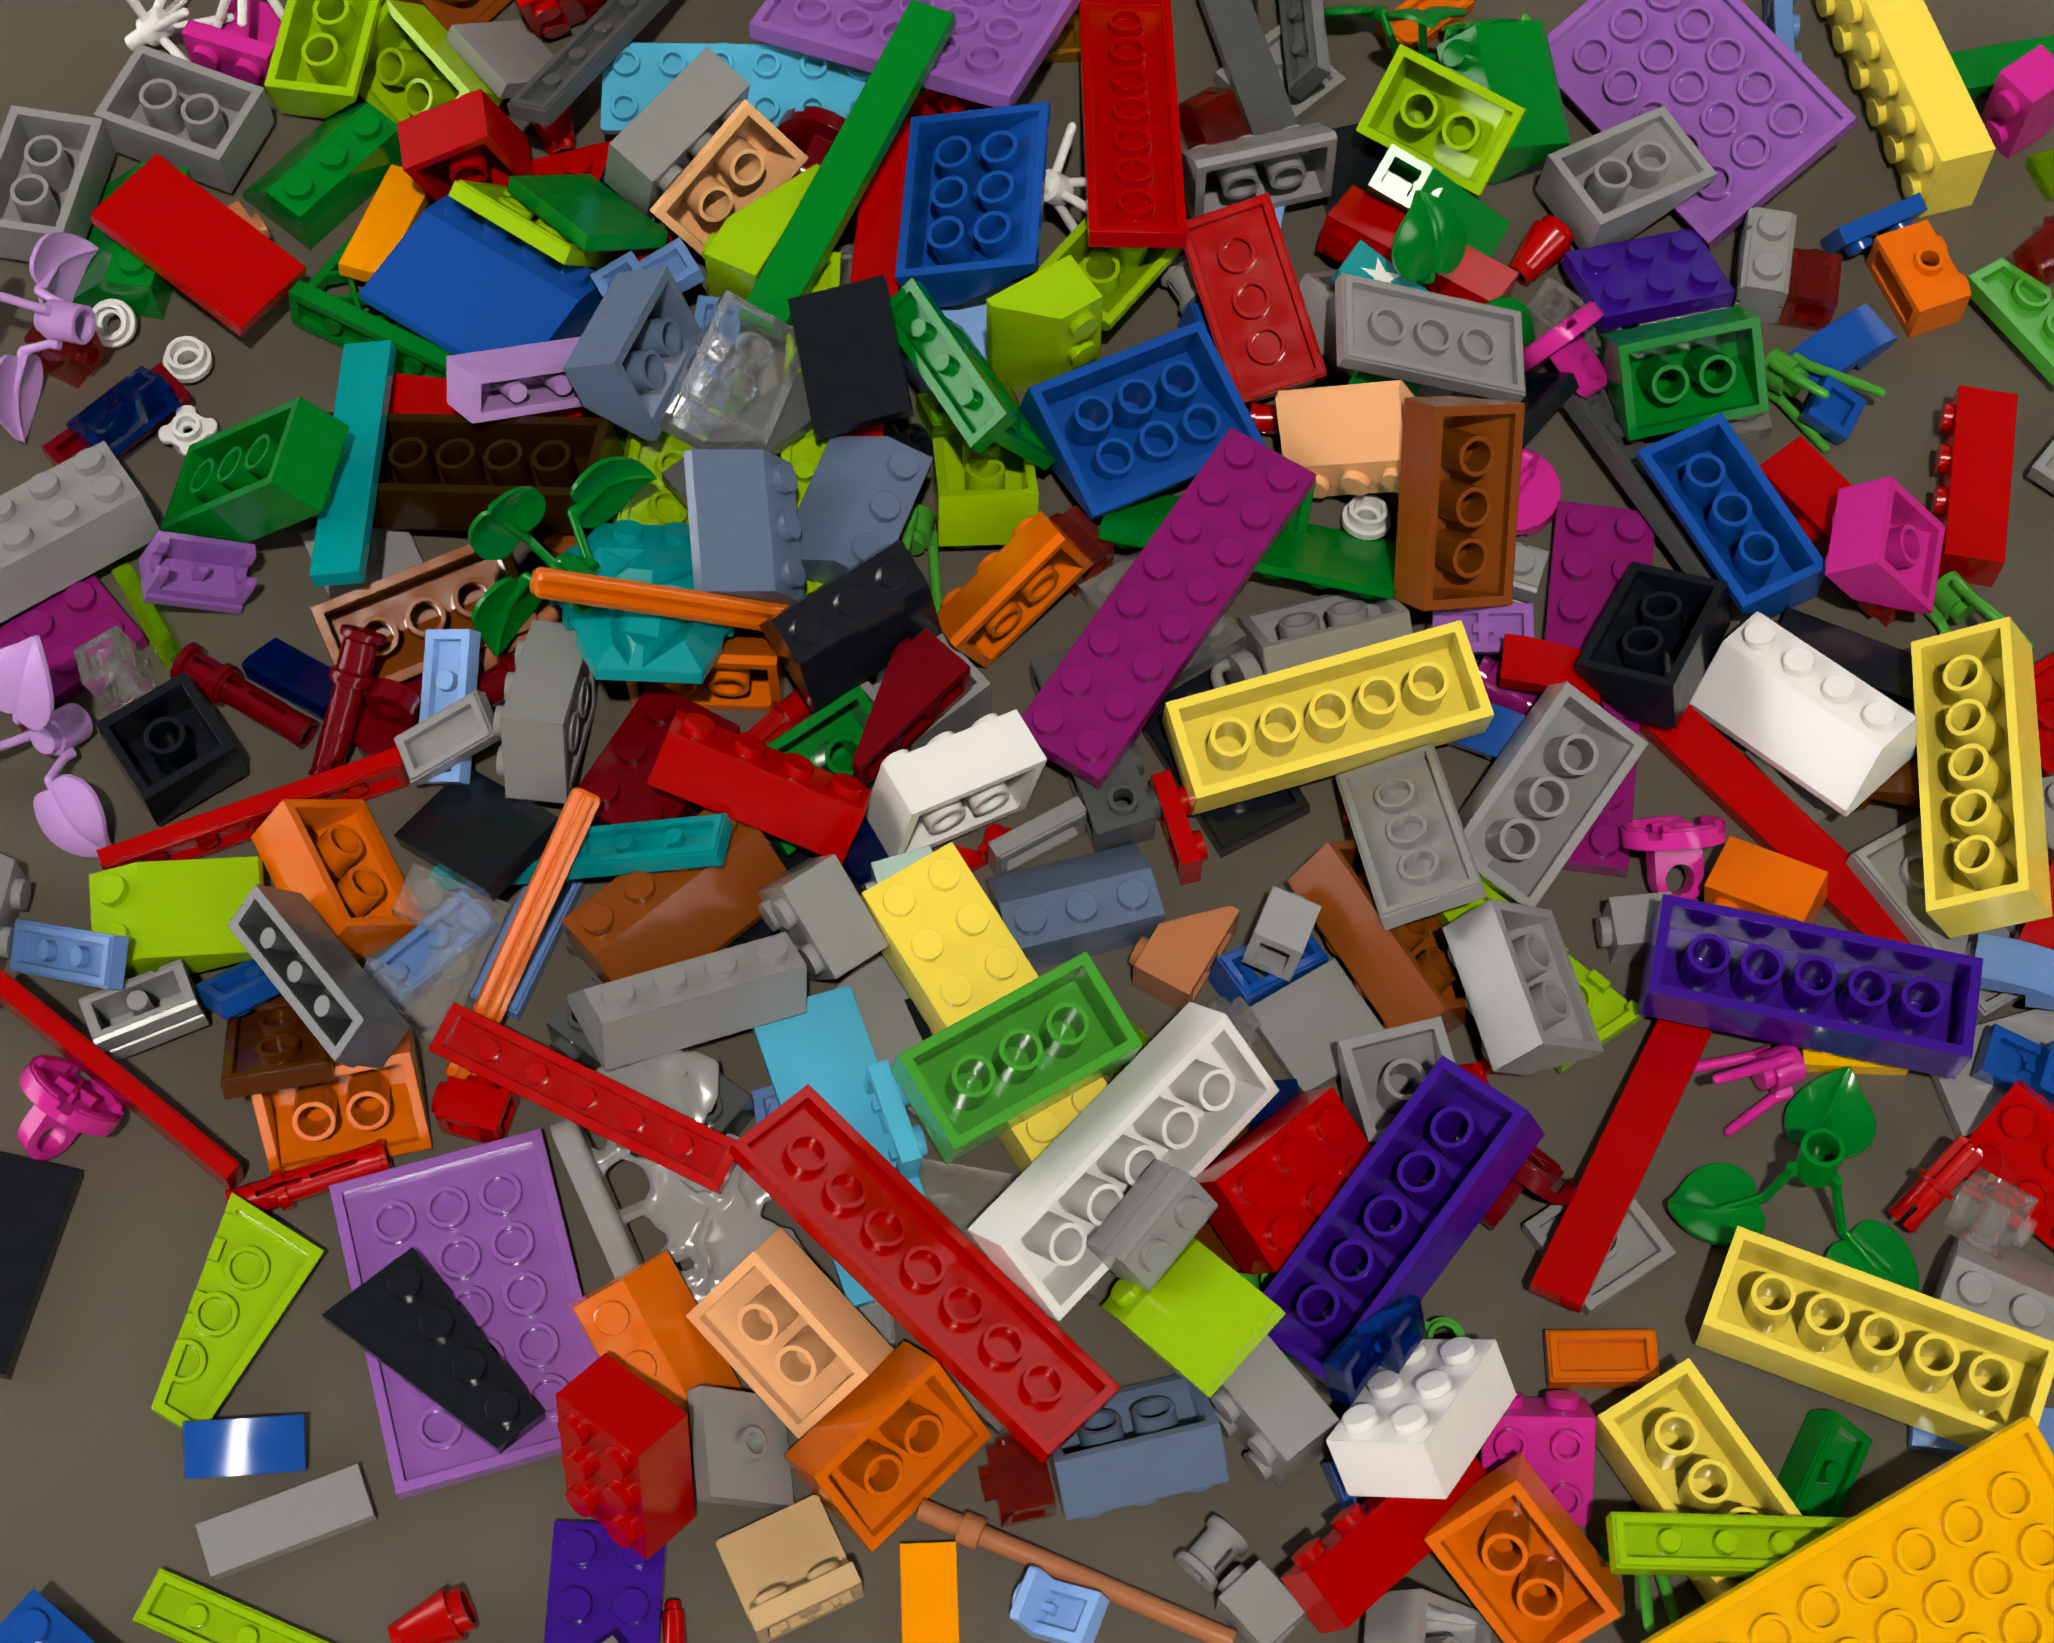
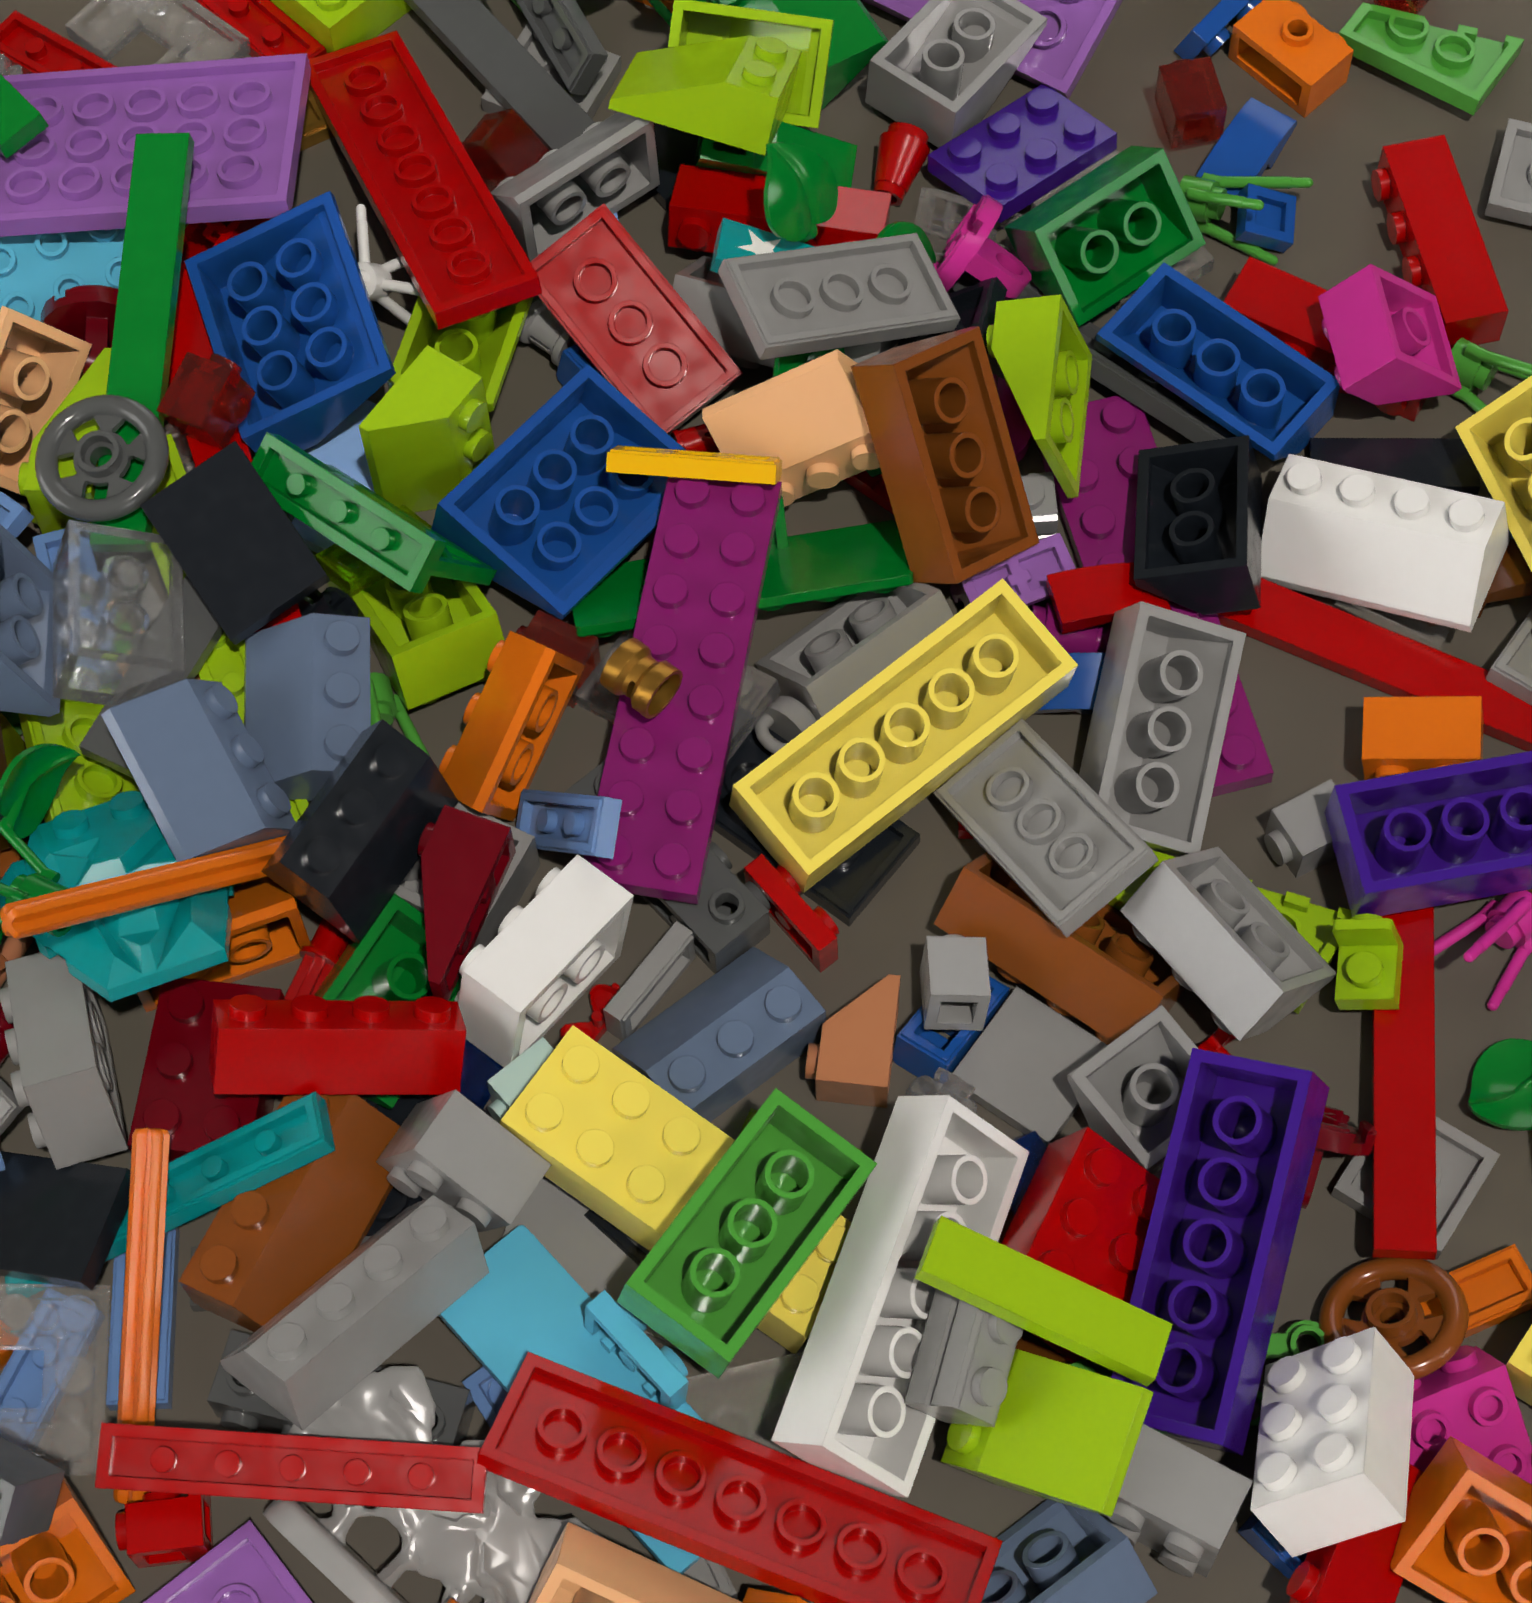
camera: 20 degrees left, 0 degrees up
clear blue slope [1324,1294,1426,1407] -> none
white plate [1341,494,1391,540] -> none
dark pink tile [1620,815,1727,900] -> none
light grey brick [1732,207,1797,324] -> none
none -> dark grey plate [35,395,169,522]
none -> clear red brick [156,352,256,449]
none -> medium blue tile [515,789,622,859]
none -> pearl gold wheel [600,637,683,719]
none -> yellow tile [606,445,782,485]
none -> lime slope [608,35,802,156]
none -> lime tile [914,1216,1173,1387]
none -> lime slope [986,294,1092,498]
none -> dark orange plate [1318,1258,1469,1380]
none -> lime bracket [1332,913,1404,1010]

